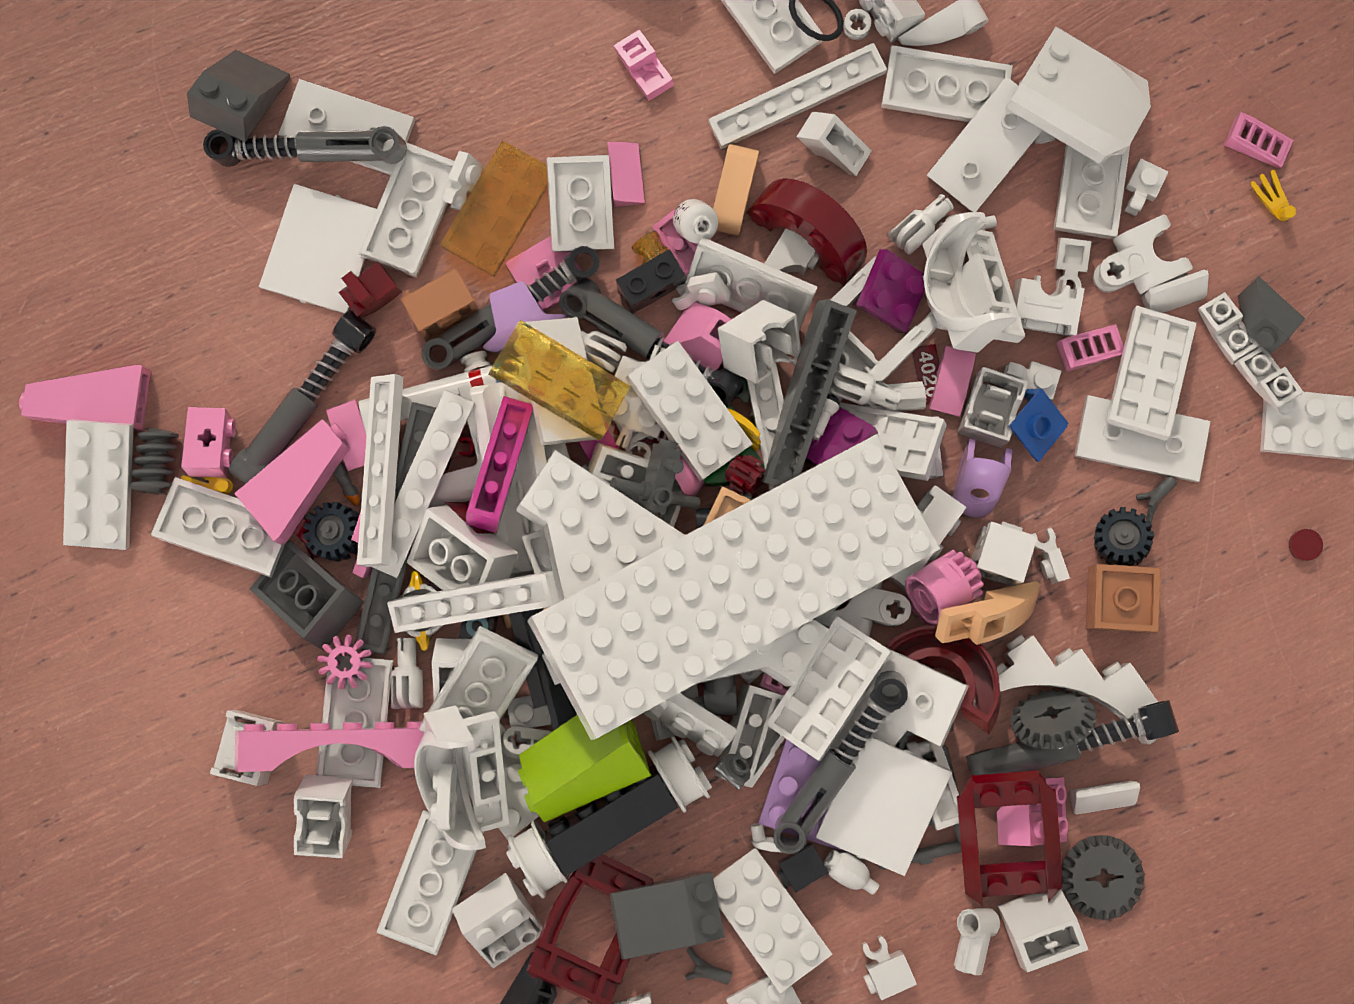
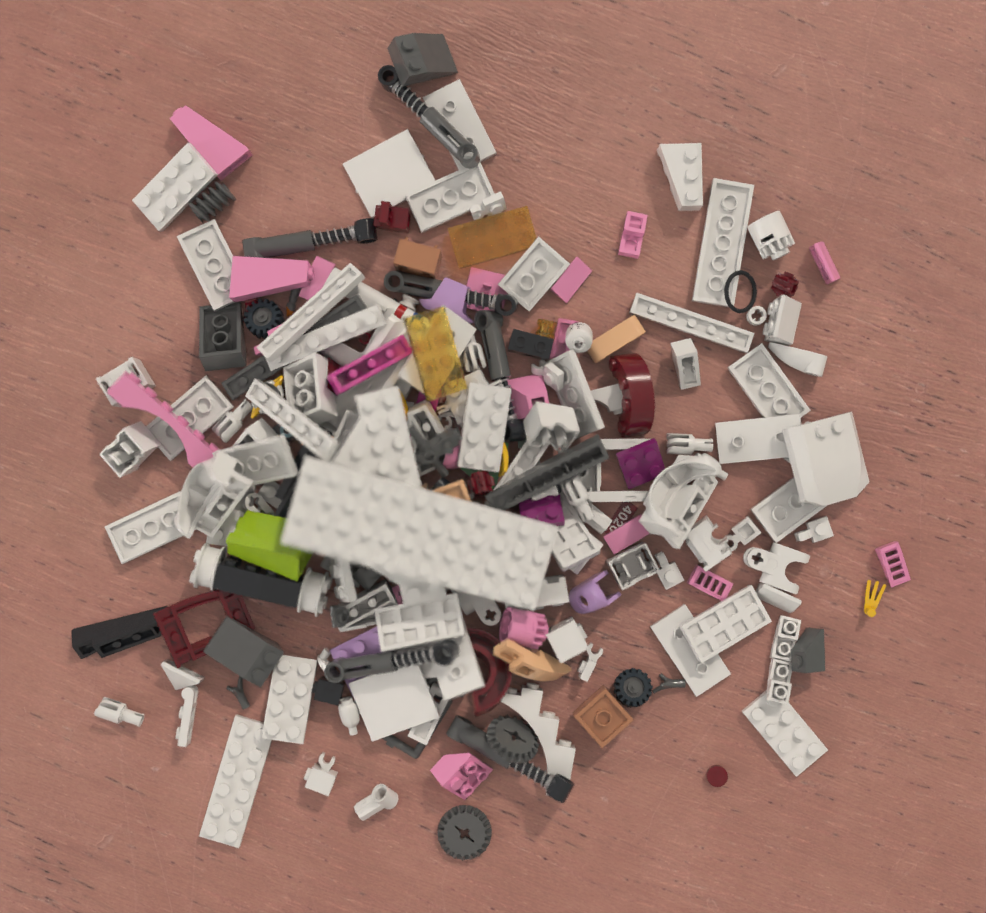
camera: 45 degrees right, 5 degrees up
bright pink brick [181,407,236,478] -> none
yellow piece [181,475,233,494] -> none
bright pink gear [317,635,373,689] -> none
white plate [431,764,458,830] -> none
white slope [452,873,543,968] -> none
dark red wedge [957,770,1062,906] -> none
white slope [997,889,1089,973] -> none
blue piece [1008,389,1069,462] -> none
white slope [1069,781,1140,815] -> none

